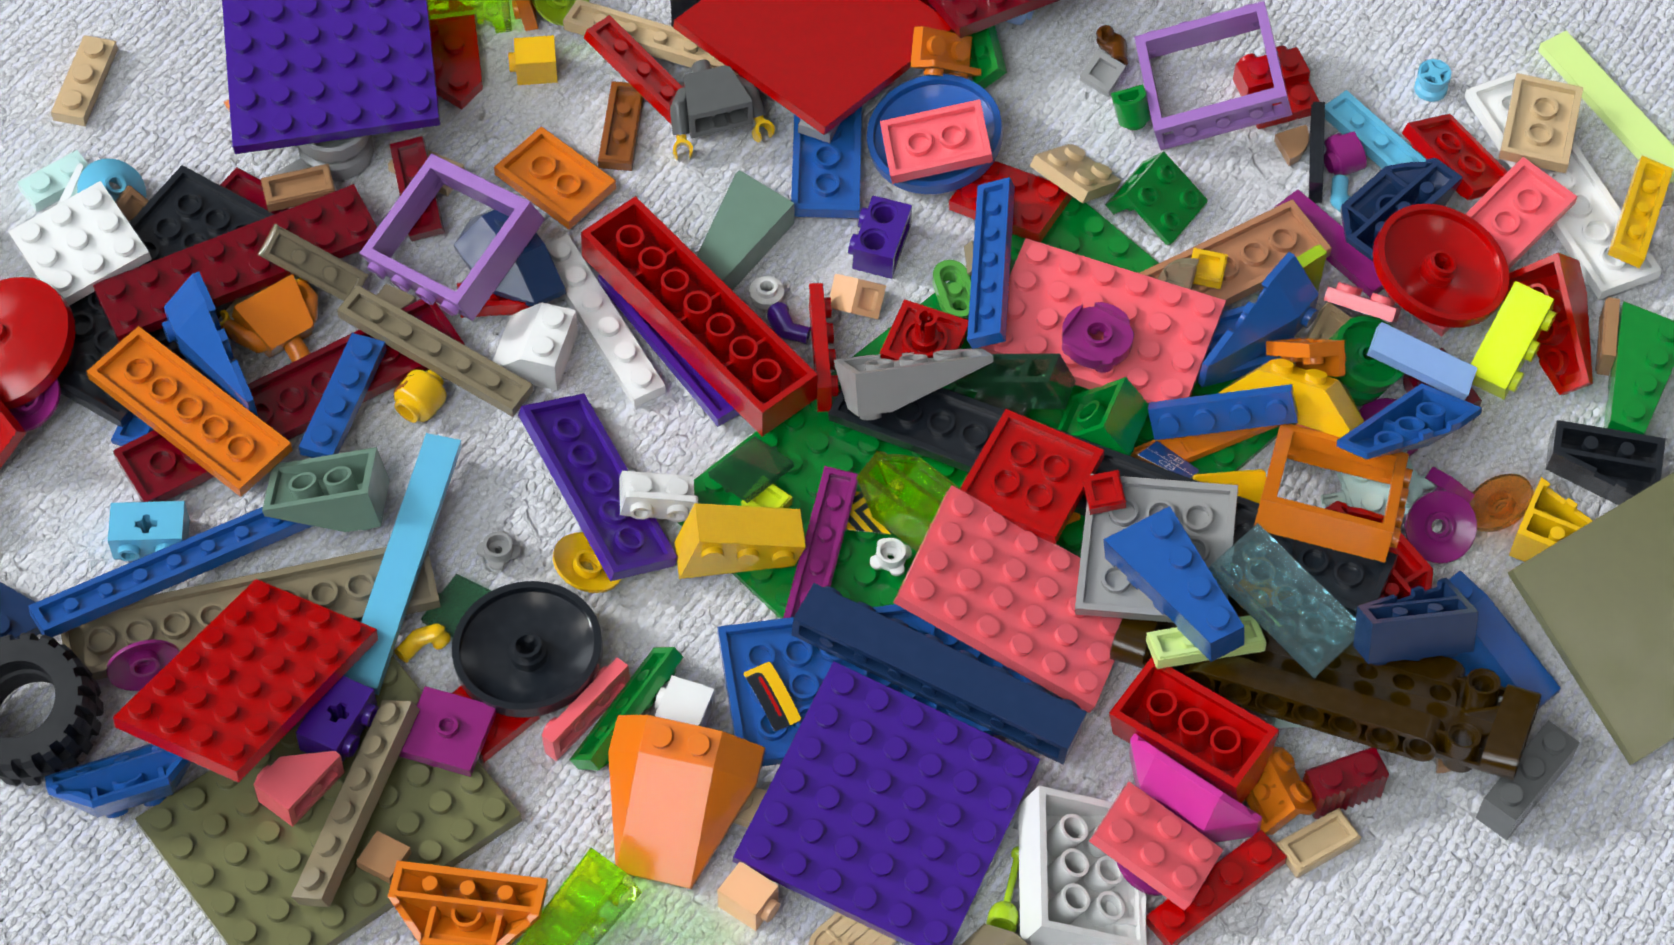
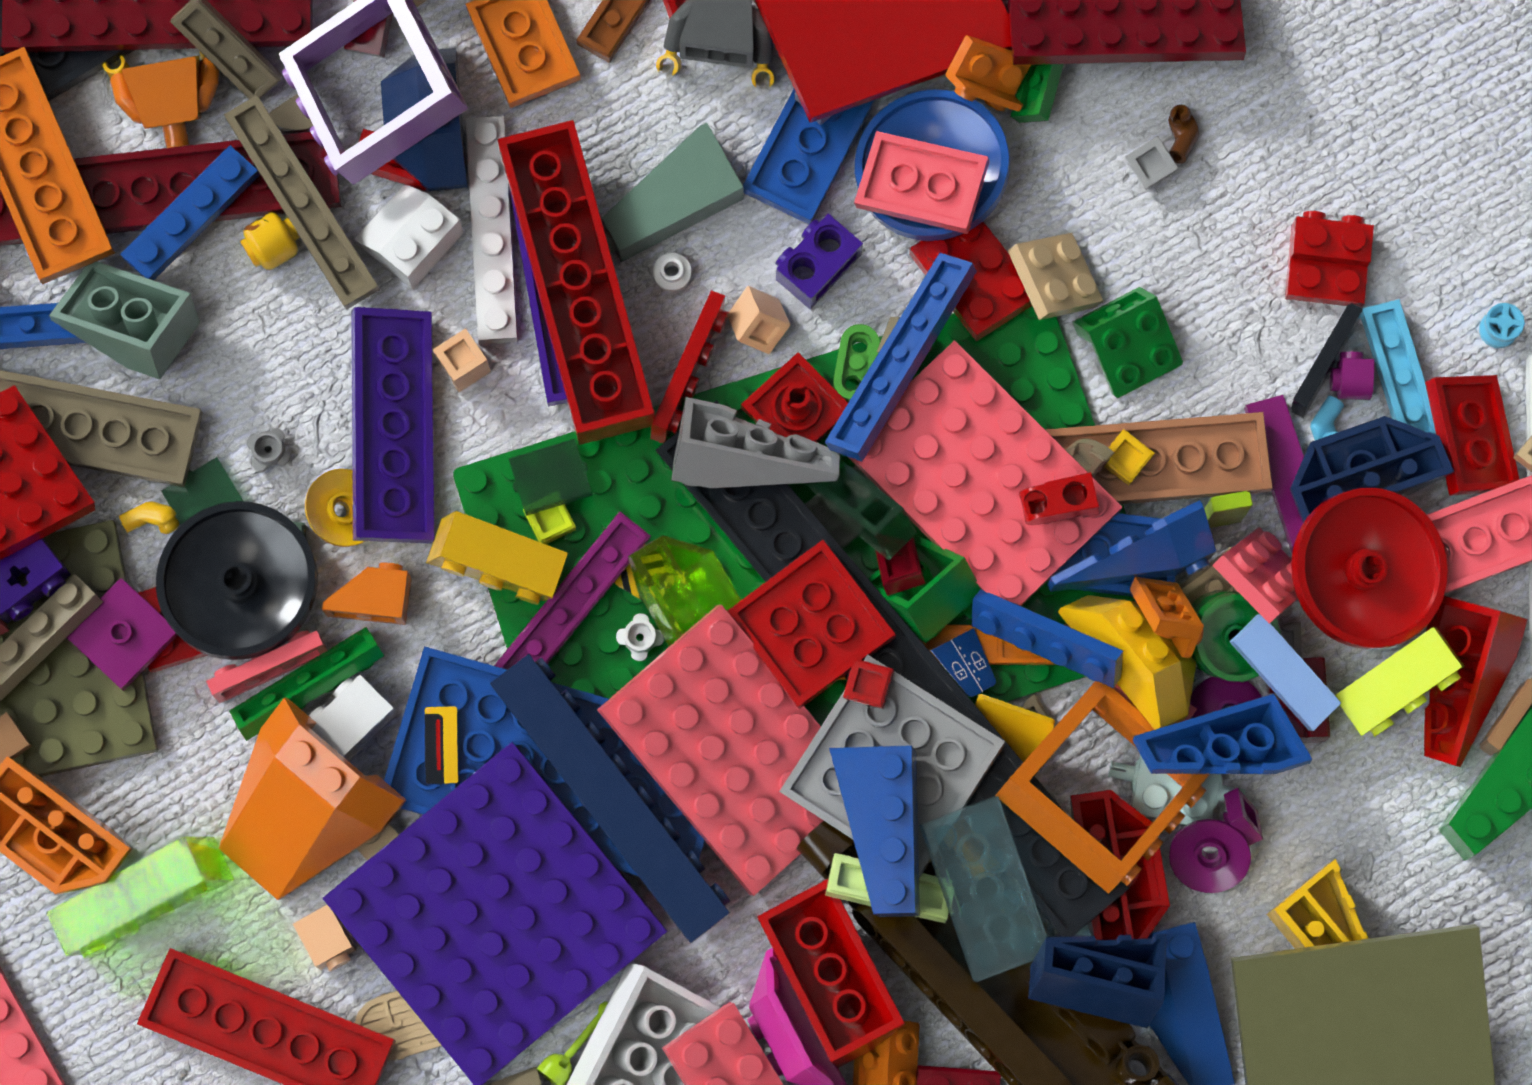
camera: 25 degrees right, 20 degrees up
blue wedge [162,272,258,417] -> none
medium azure tile [343,433,462,695] -> none
white bracket [619,470,698,522] -> none
dark purple arm [767,302,811,344] -> none
magenta plate [1062,302,1134,373] -> none
green plate [1110,84,1151,130] -> none
medium lavender window [1134,1,1292,150] -> none
medium nougat tile [1274,124,1309,166] -> none
clear orange dish [1469,474,1534,532] -> none
black wedge [1546,420,1666,505] -> none
none -> orange slope [322,562,412,625]
none -> light nougat panel [433,328,491,392]
none -> dark red tile [873,526,925,596]
none -> red leg [1019,472,1099,525]

